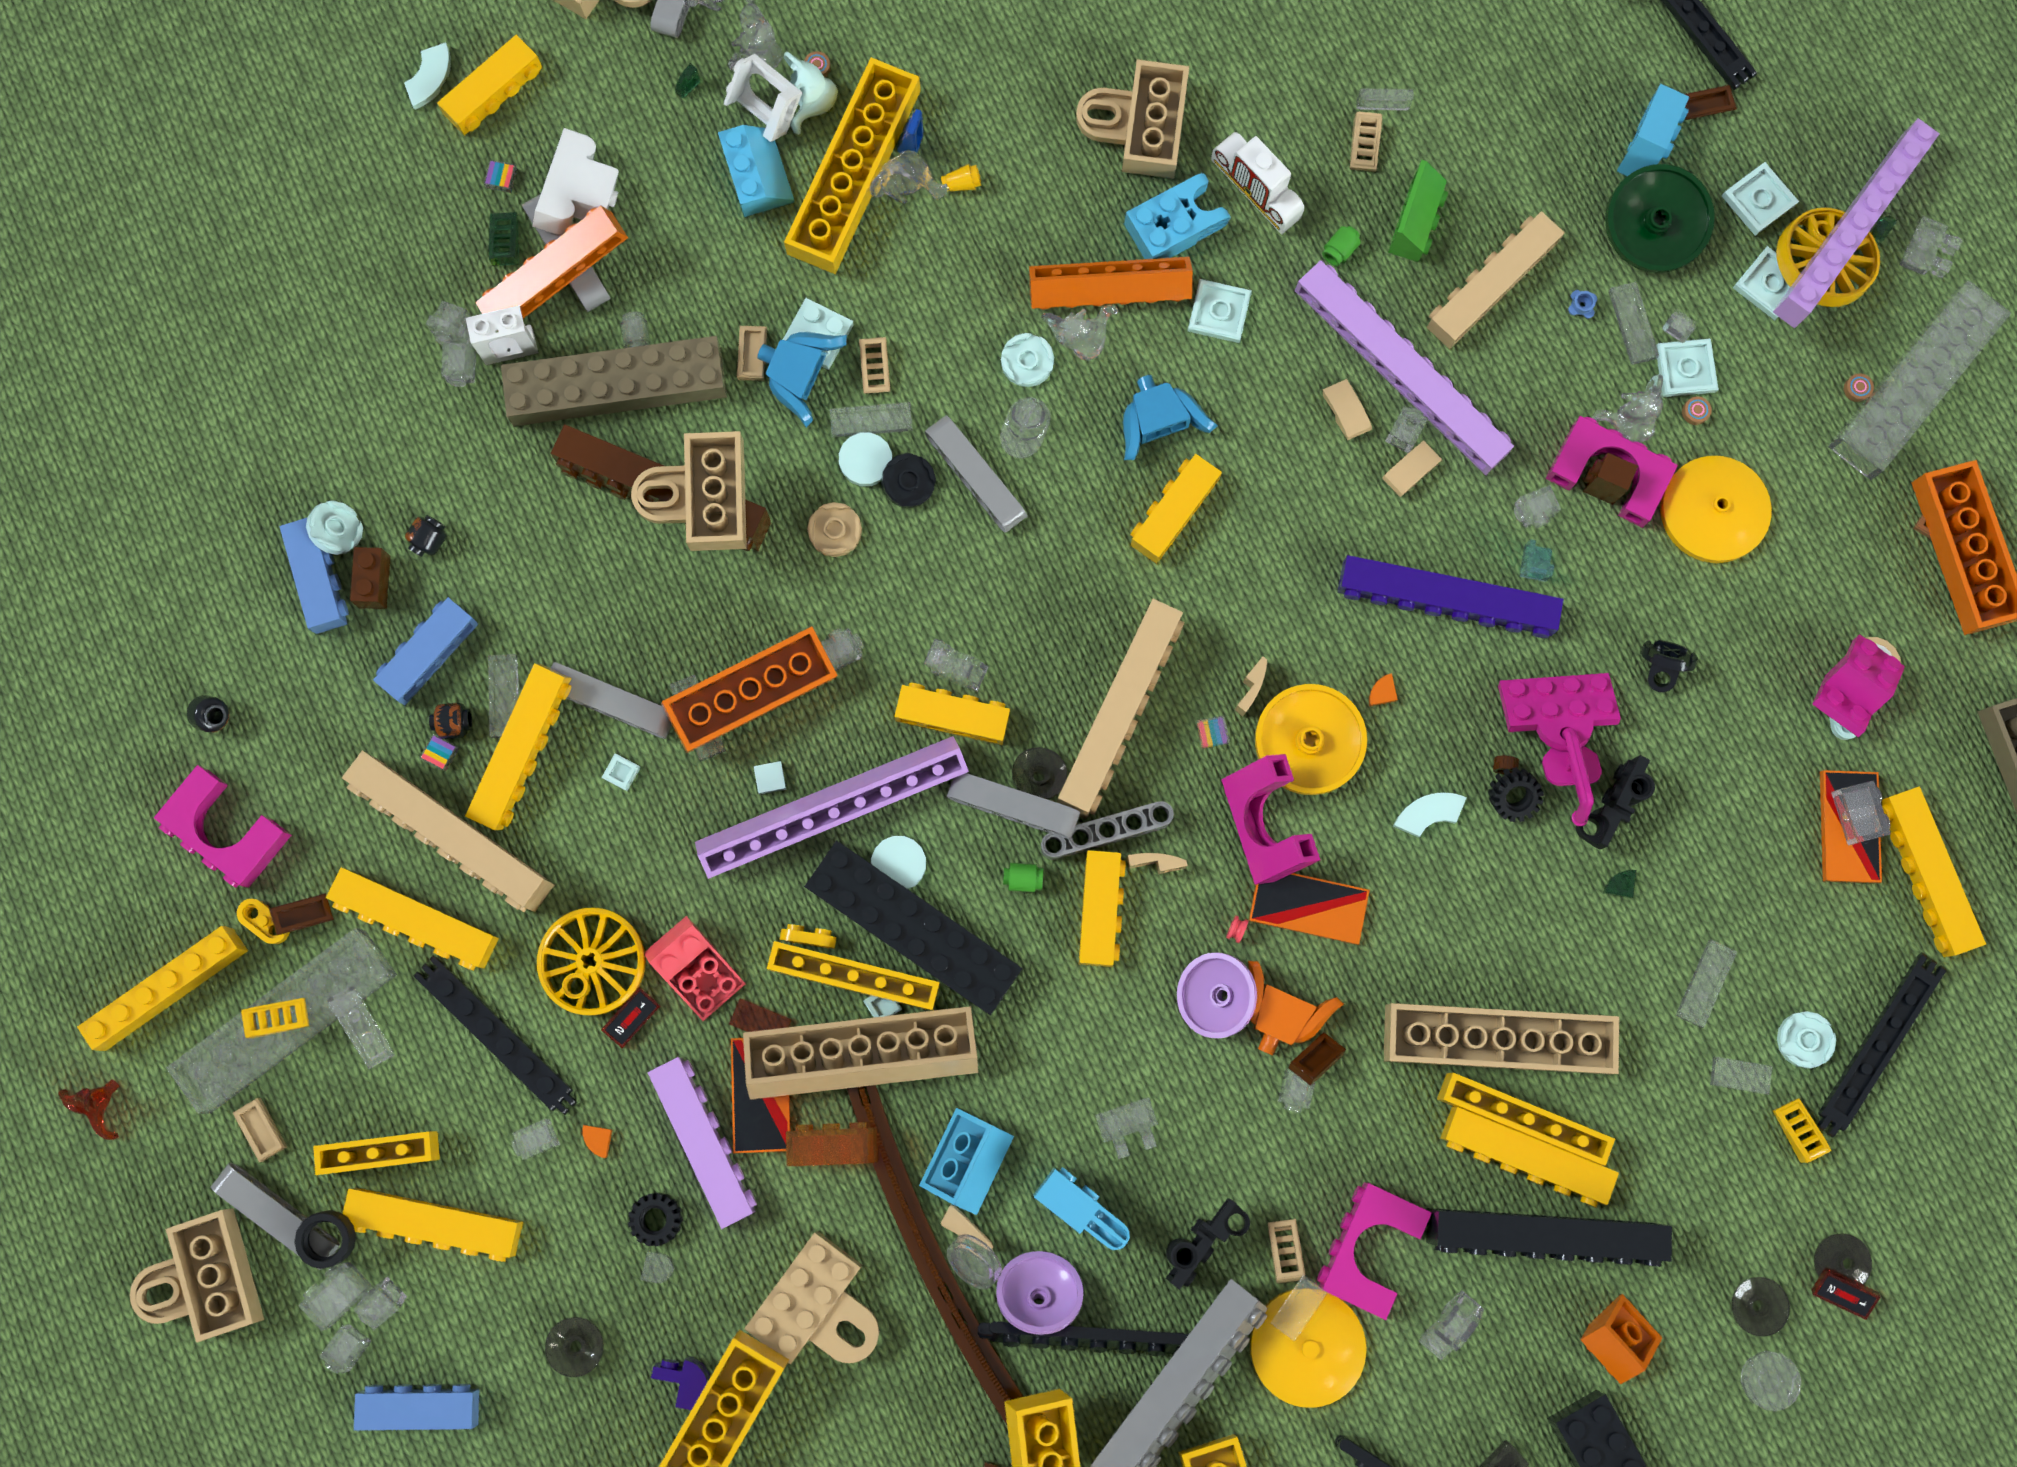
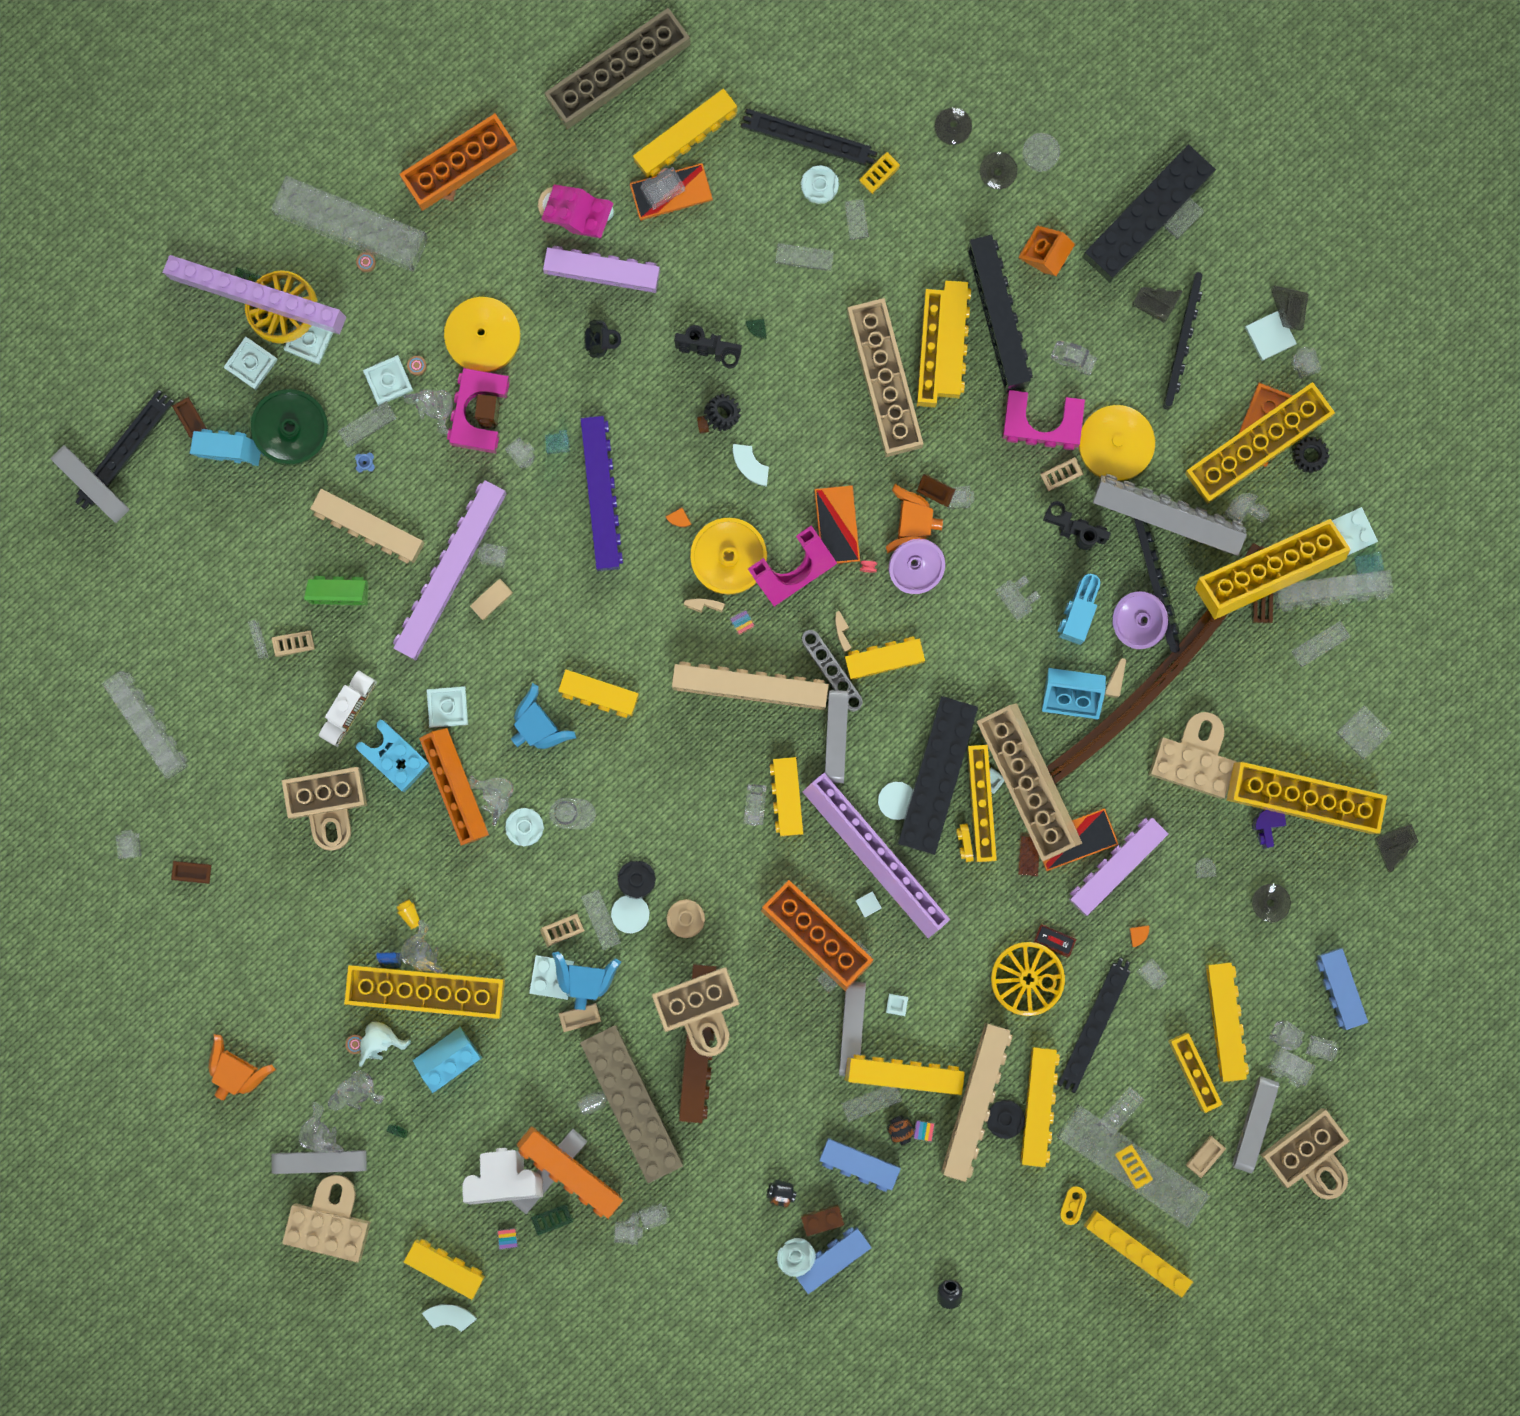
camera: 105 degrees left, 5 degrees up
clear red piece [58,1079,120,1140] -> none
dark pink arch [154,765,292,888] -> none
reddish brown tile [269,893,334,936] -> none
black tyre [294,1210,356,1269] -> none
white panel [466,306,538,365] -> none
black tyre [628,1193,683,1247] -> none
coral slope [644,916,746,1021] -> none
white panel [724,54,803,142] -> none
clear orange brick [786,1122,878,1166] -> none
clear brick [821,628,864,671] -> none
light grey beam [924,415,1027,533] -> none
clear piece [947,1234,1002,1290] -> none
bright green brick [1003,863,1043,892] -> none
clear smoke dish [1012,747,1067,800] -> none
clear tile [1271,1275,1328,1341] -> none
bright green brick [1322,226,1361,267] -> none
tan slope [1382,440,1442,497] -> none
dark pink plate [1498,673,1621,827] -> none
clear slope [1662,309,1697,343] -> none
tile [1811,1267,1881,1320] -> none
clear plate [1899,216,1963,279] -> none
none -> lavender brick [543,246,660,293]
none -> black tile [986,1100,1025,1139]

